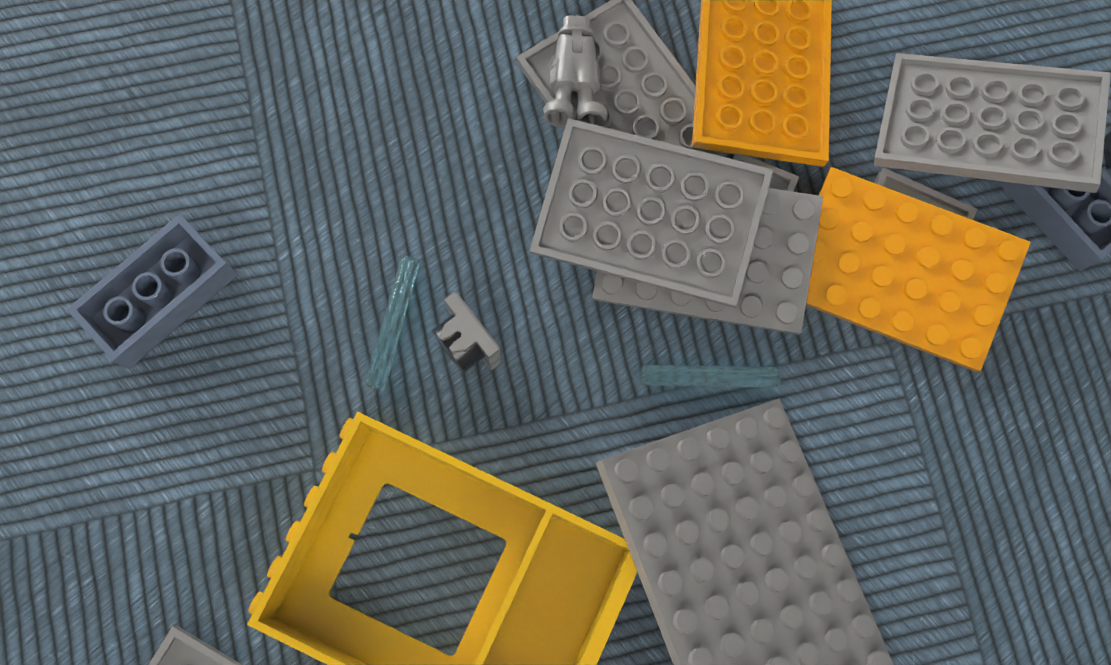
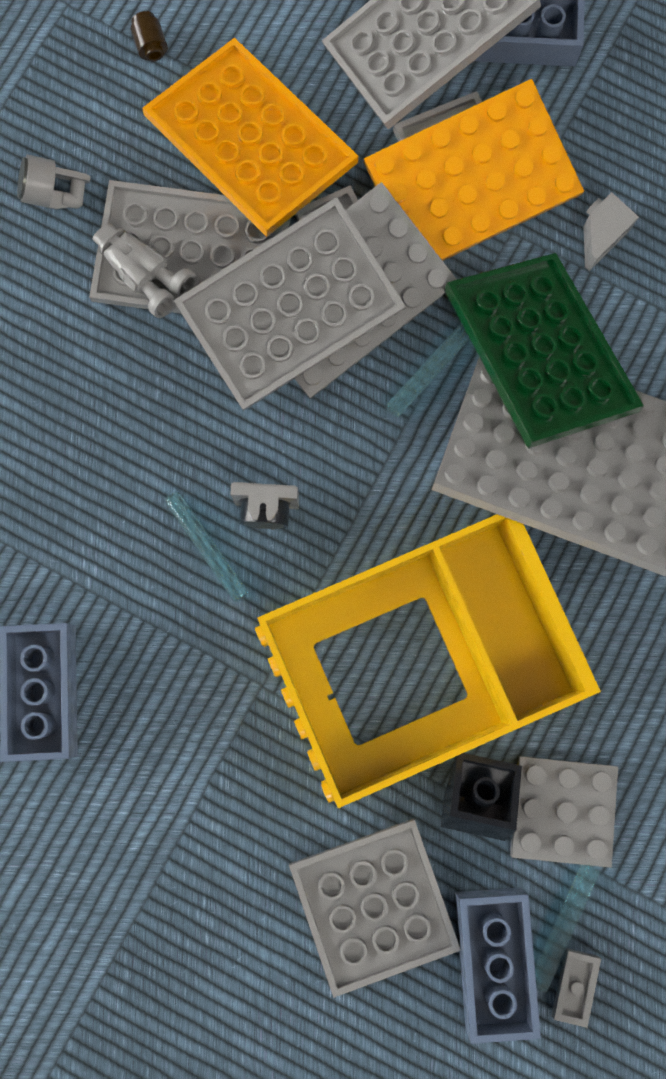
camera: 45 degrees left, 5 degrees up
none -> dark green plate [444,253,644,449]
none -> light grey slope [583,192,639,271]

